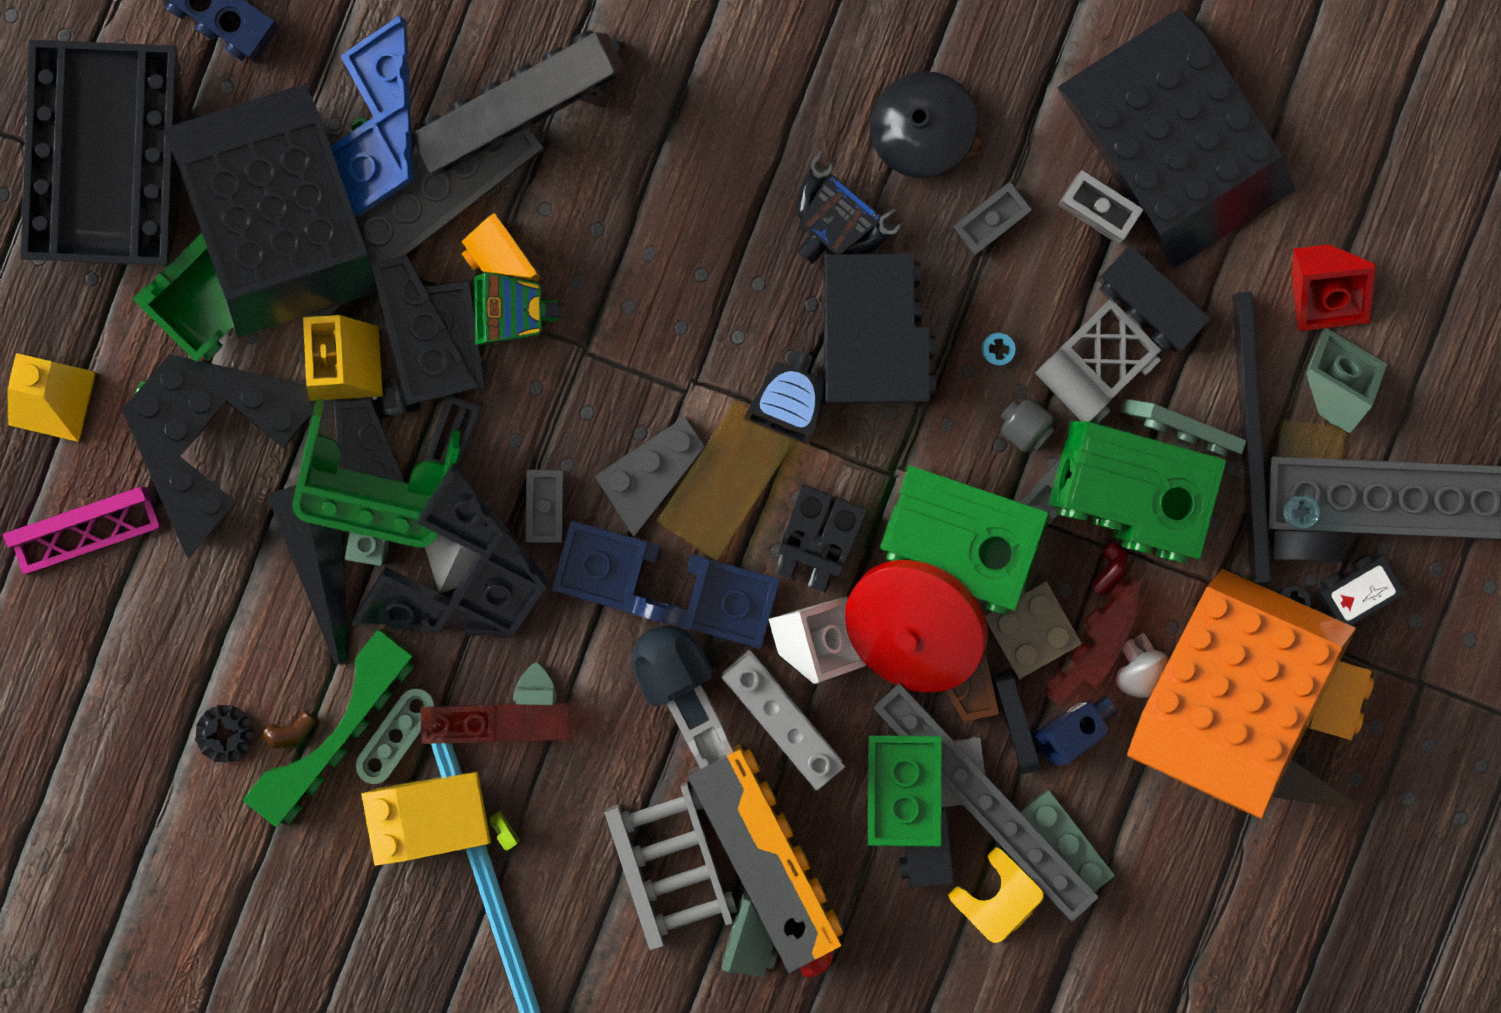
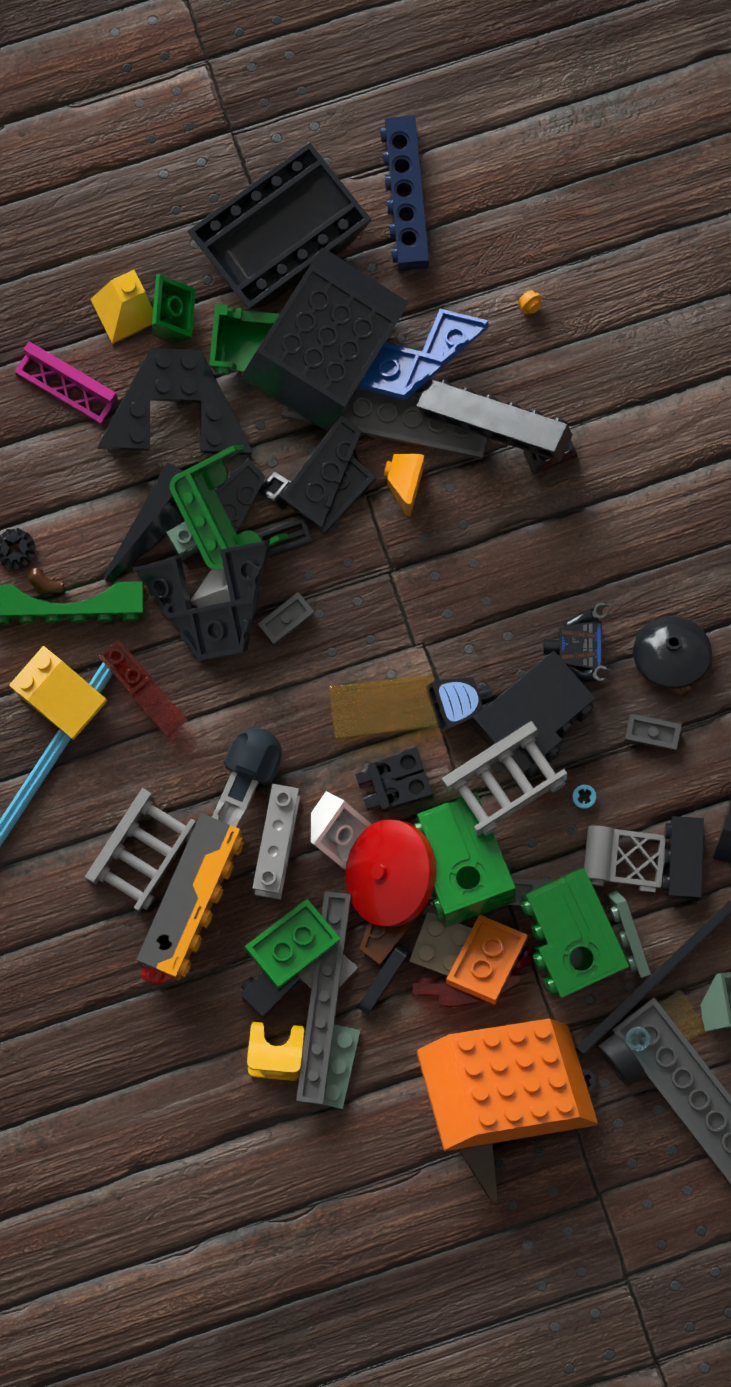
camera: 55 degrees right, 10 degrees down
yellow slope [303,315,383,401] -> none
sand green plate [356,688,435,784] -> none
torso [474,273,559,346] -> none
lime tile [489,810,520,851] -> none
sand green tile [513,662,557,705] -> none
dark blue plate [551,520,780,649] -> none
dark grey wing [594,417,704,536] -> none
sand green slope [722,890,778,977] -> none
dark grey head [1001,399,1055,452] -> none
dark blue torso [1031,695,1117,766] -> none
light grey brick [1058,170,1143,244] -> none
light grey piece [1116,633,1170,698] -> none
light orange brick [1308,662,1374,740] -> none
brick [1314,553,1406,625] -> none
none -> green slope [152,274,196,342]
none -> light grey fence [442,721,567,836]
none -> orange plate [446,915,528,1005]

